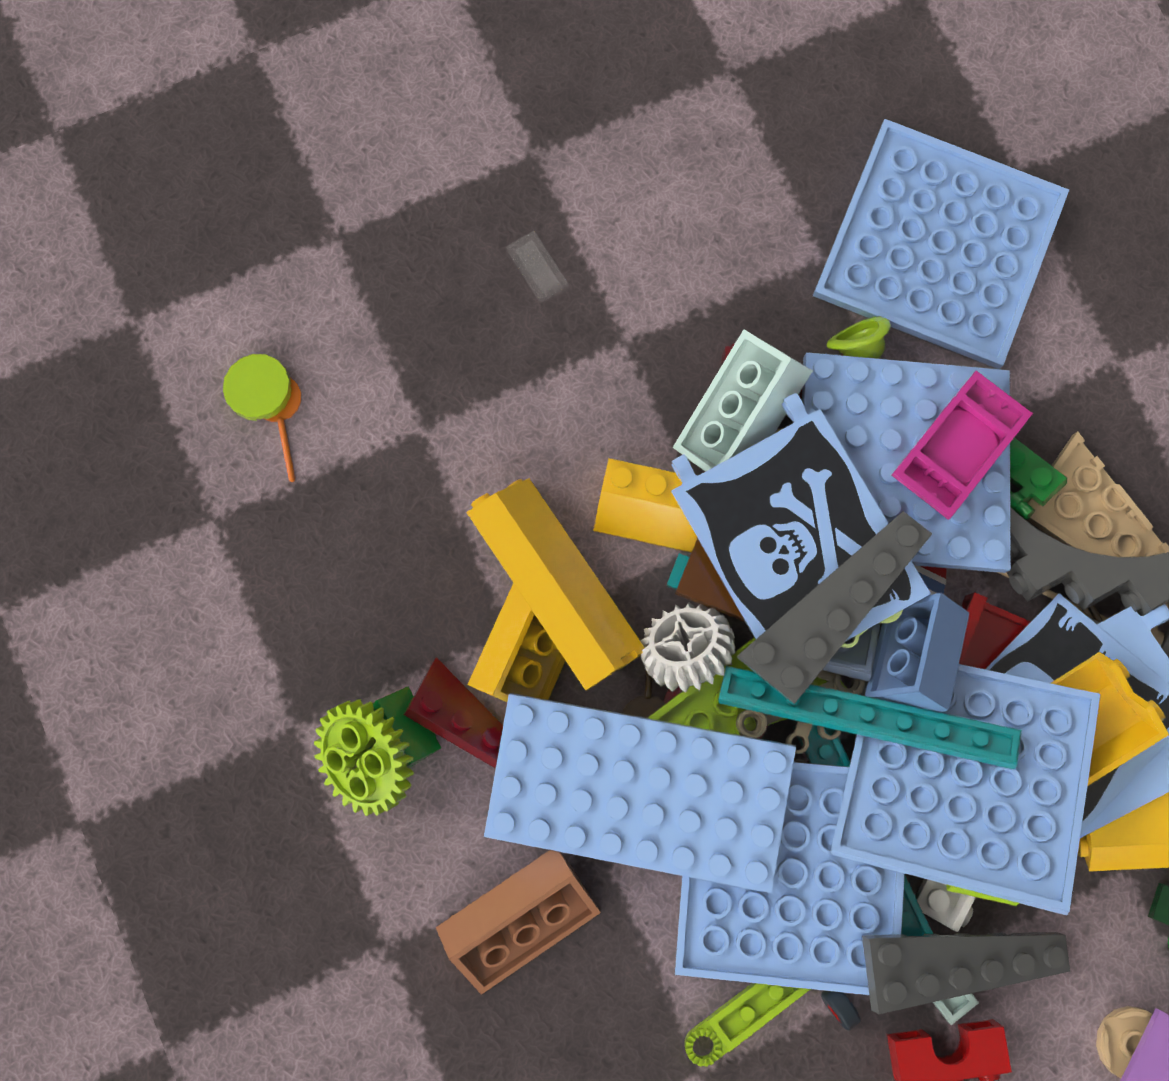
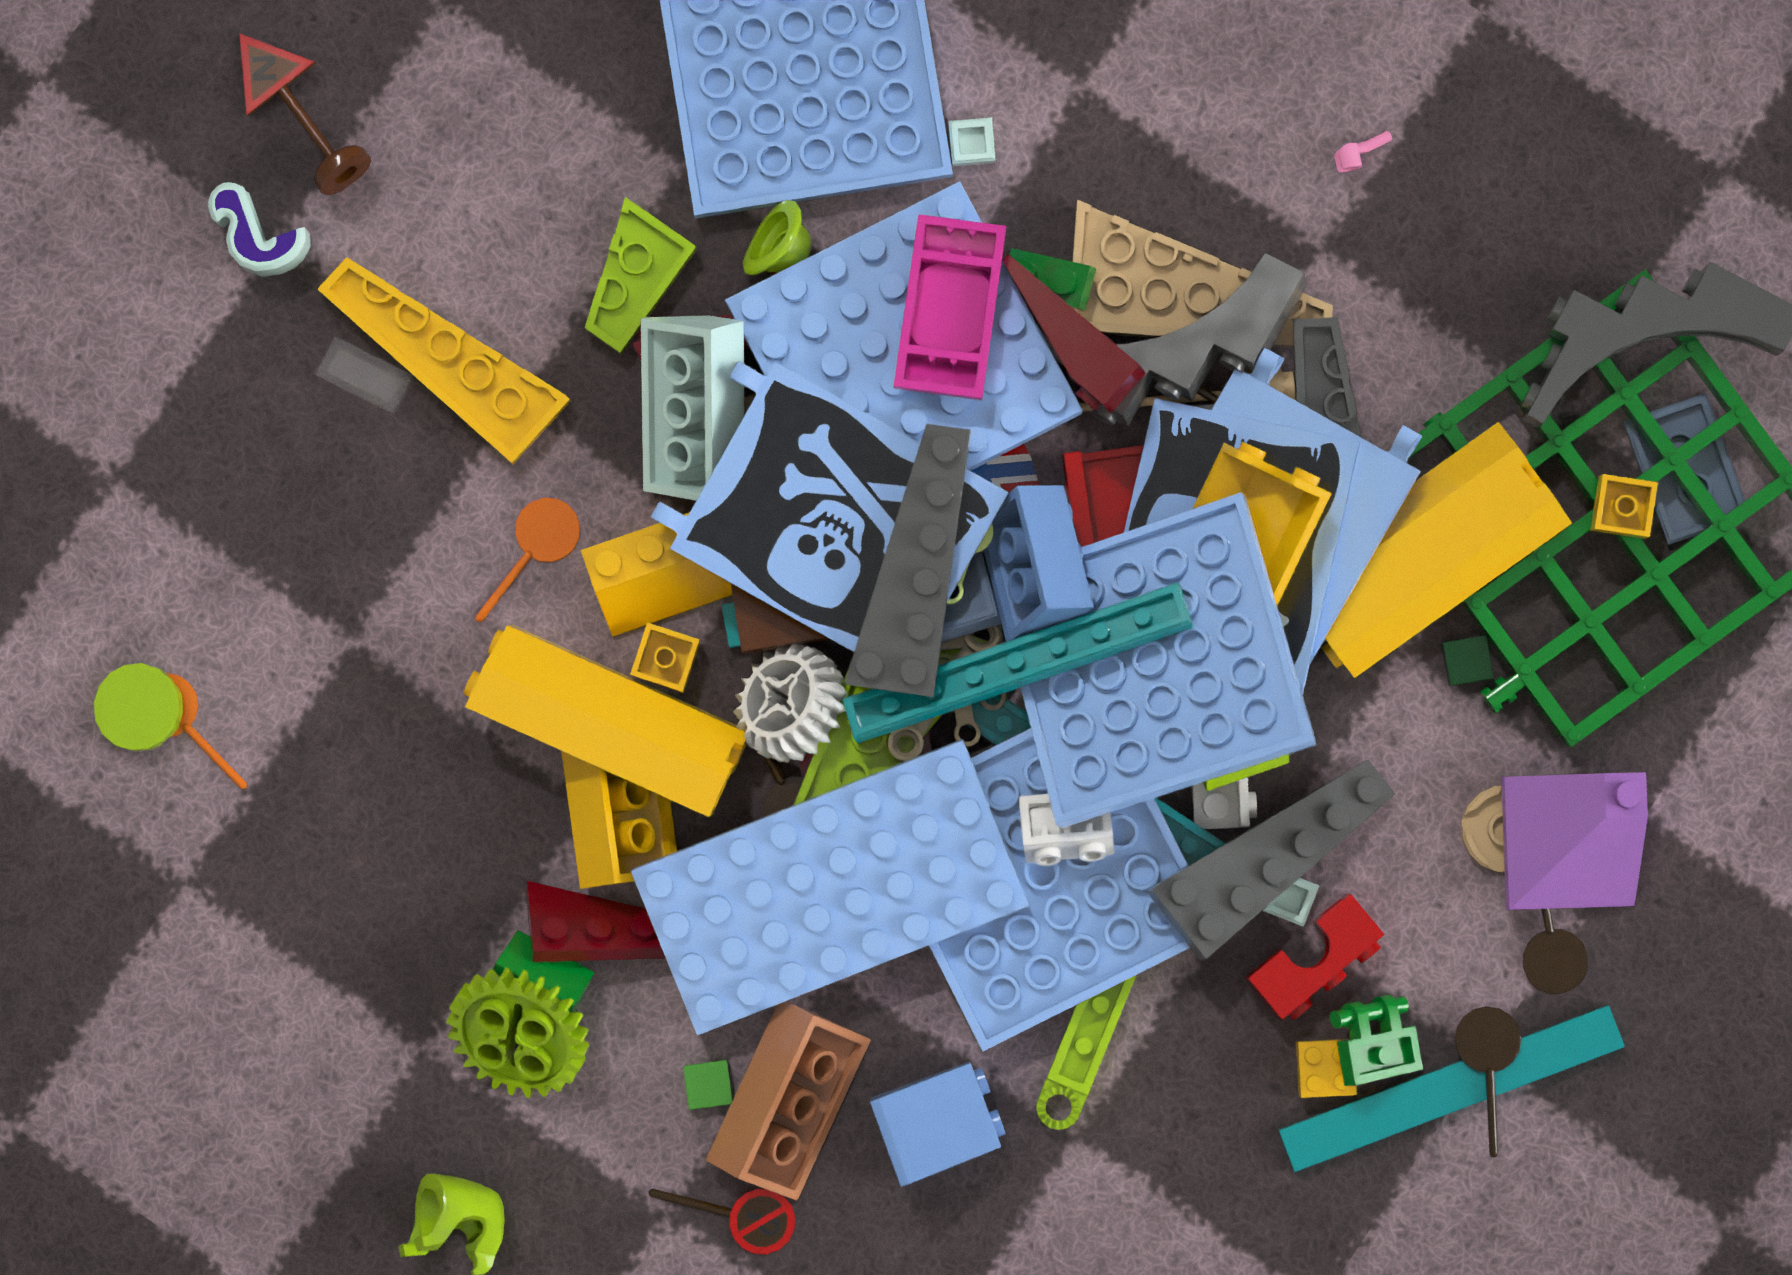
camera: 30 degrees left, 5 degrees up
black wheel [821,991,861,1031] -> none
none -> light aqua animal [208,182,311,277]
none -> reddish brown piece [239,33,371,195]
none -> yellow wing [318,257,571,465]
none -> lime piece [398,1174,505,1275]
none -> orange piece [475,497,580,622]
none -> lime wing [585,197,697,355]
none -> yellow piece [630,622,701,693]
none -> piece [649,1188,795,1254]
none -> bright green tile [683,1059,733,1110]
none -> medium blue slope [870,1061,1006,1187]
none -> light aqua tile [948,118,996,166]
none -> dark red slope [1002,254,1146,413]
none -> white bracket [1019,794,1114,866]

